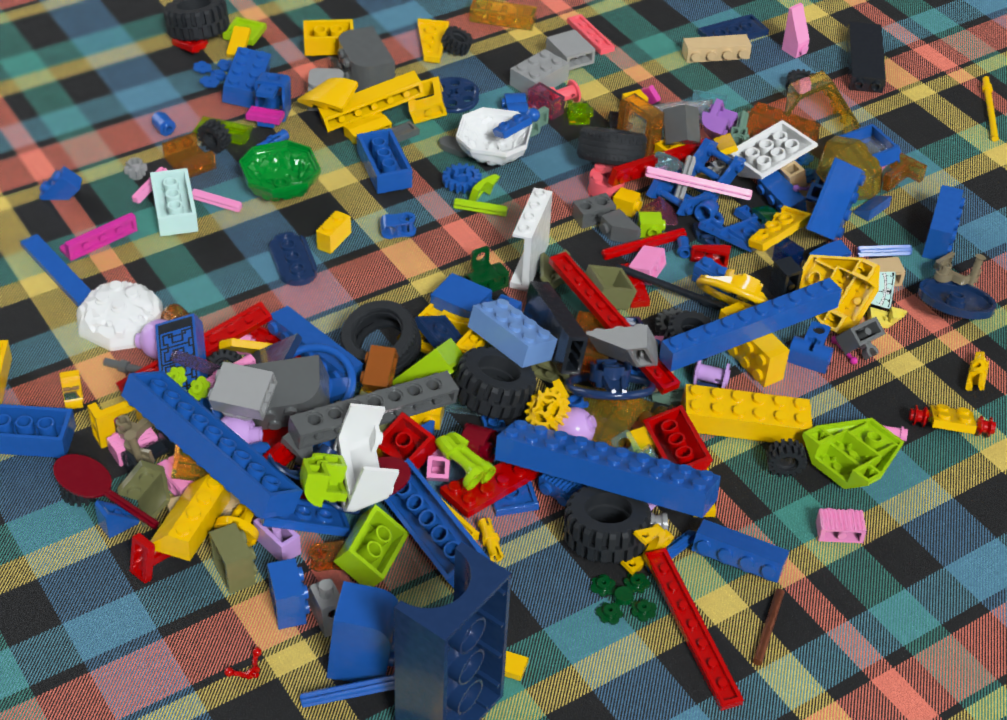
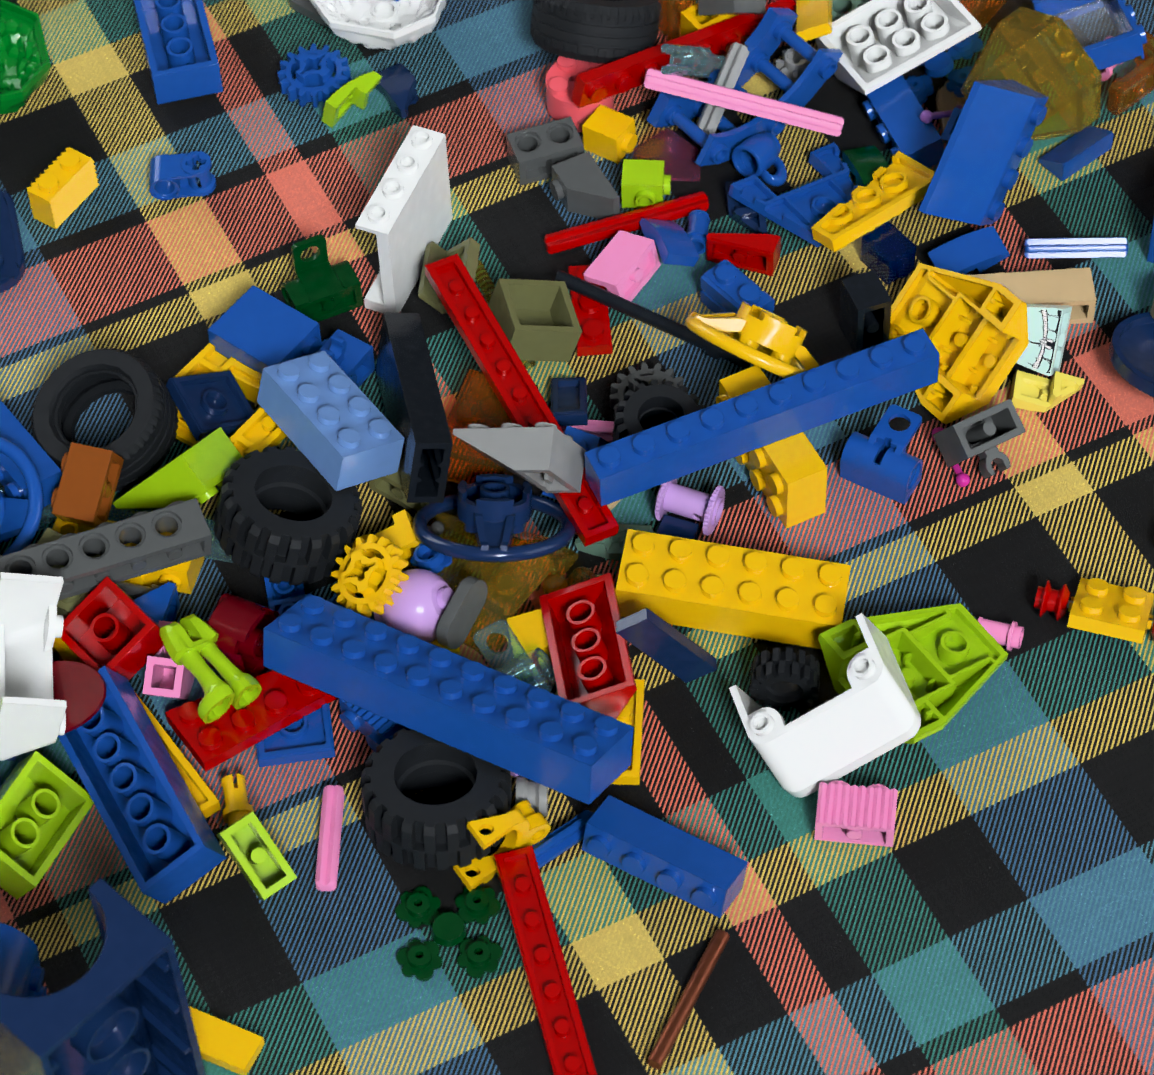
camera: 10 degrees right, 10 degrees up
lime axle [453,198,508,217] -> none
tan brick [780,160,807,187] -> none
none -> lime brick [216,811,298,900]
none -> bright pink axle [315,785,345,892]
none -> dark blue slope [375,63,419,119]
none -> dark grey tile [436,576,488,649]
none -> dark blue tile [616,608,717,683]
none -> blue slope [639,218,699,267]
none -> white windscreen [729,613,921,798]

